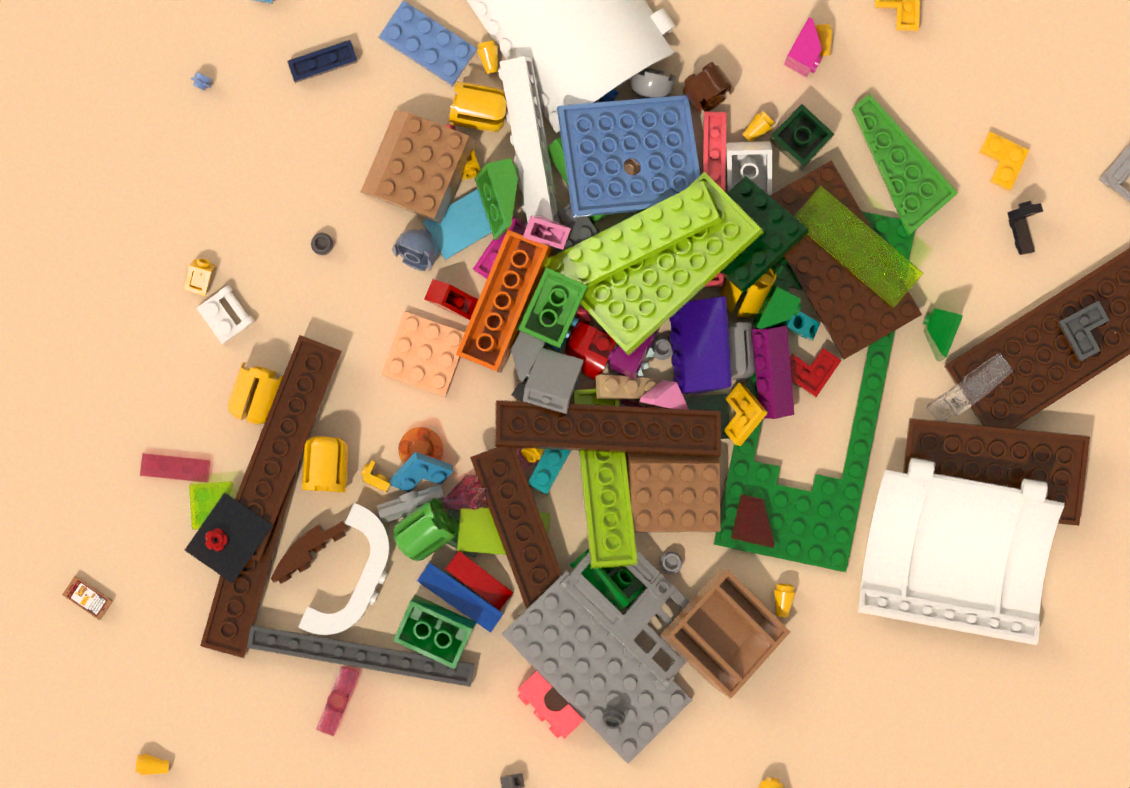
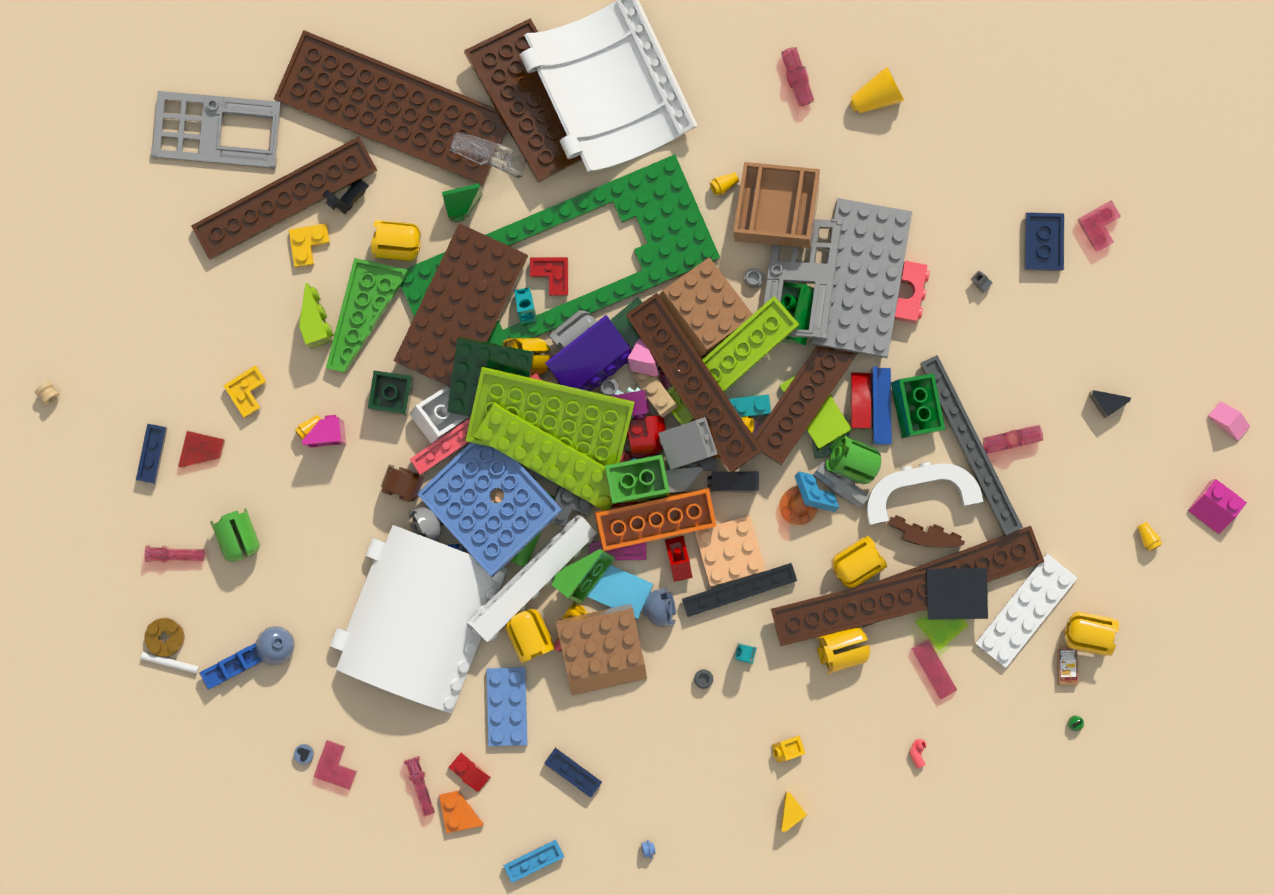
camera: 120 degrees left, 0 degrees up
white plate [197,285,255,345] -> none
red plate [205,529,228,551] -> none
yellow bracket [360,460,391,493] -> none
clear pink plate [442,475,490,510] -> none
yellow cone [477,40,499,74] -> none
bright pink slope [523,216,571,249] -> none
dark grey plate [602,708,625,729] -> none
yellow plate [724,383,768,446] -> none
clear red wing [731,494,774,548] -> none
yellow cone [742,111,775,142] -> none
green slope [752,284,802,329] -> none
magenta brick [752,325,795,419] -> none
clear neon green plate [794,186,924,308] -> none
dark grey plate [1058,301,1109,362] -> none
none -> reddish brown plate [191,137,378,260]
none -> lime slope [299,283,334,349]
none -> yellow cylinder [371,220,421,261]
none -> black plate [682,563,797,617]
none -> black slope [707,471,759,493]
none -> teal leg [734,643,757,664]
none -> yellow slope [780,791,807,832]
none -> clear pink piece [781,47,814,107]
none -> coral arm [910,739,927,769]
none -> white plate [975,554,1077,668]
none -> yellow cylinder [1065,611,1119,656]
none -> green hinge [1068,715,1084,731]

